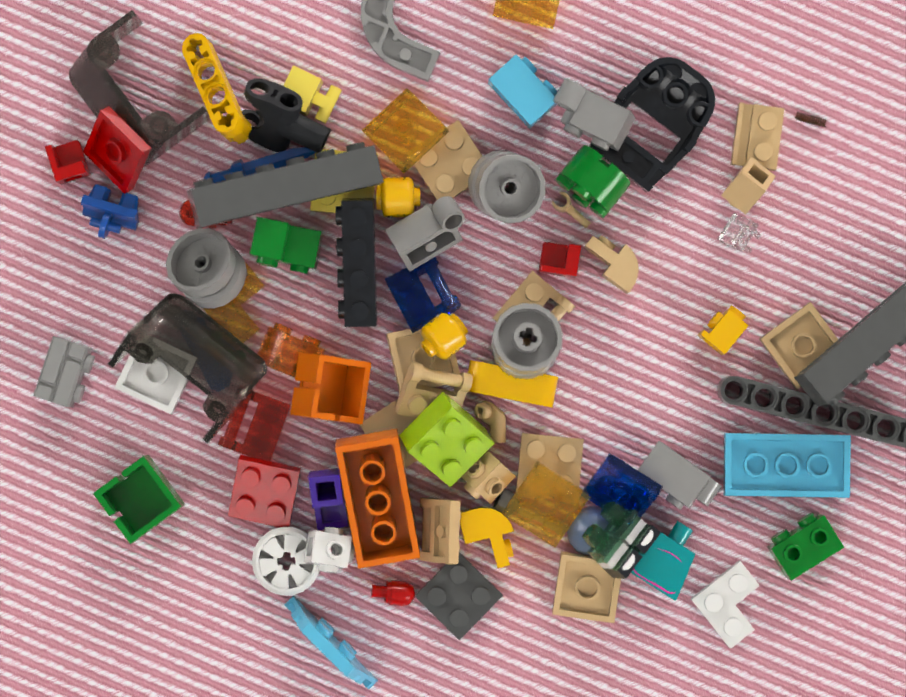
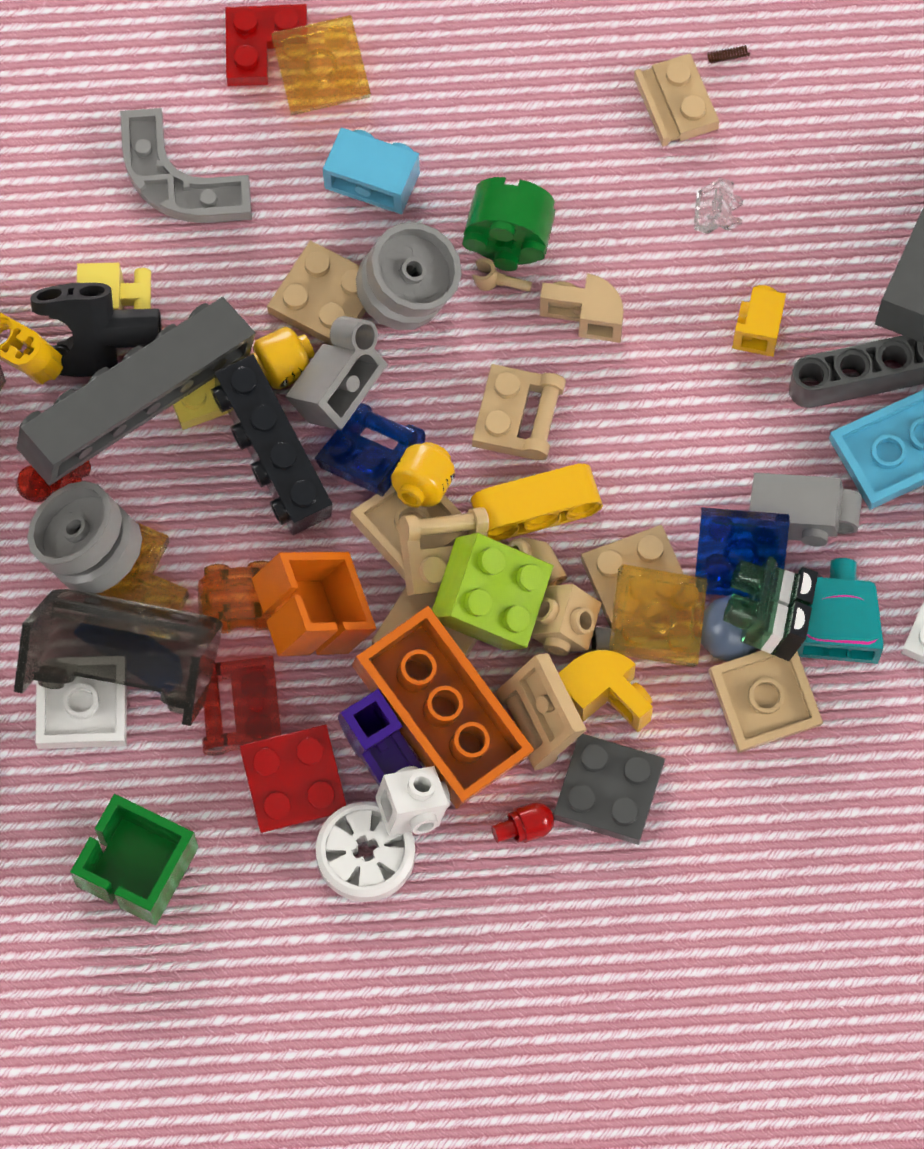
camera: 25 degrees left, 20 degrees down
green brick [250,217,323,274] -> none
medium azure wing [285,595,378,689] -> none
clear yellow plate [362,88,449,174] -> none
light grey wheel [491,303,563,379] -> none
red panel [538,242,581,278] -> none
light grey hinge [553,78,636,151] -> none
black slope [589,57,715,192] -> none
tan brick [721,157,776,215] -> none
tan plate [759,302,838,389] -> none

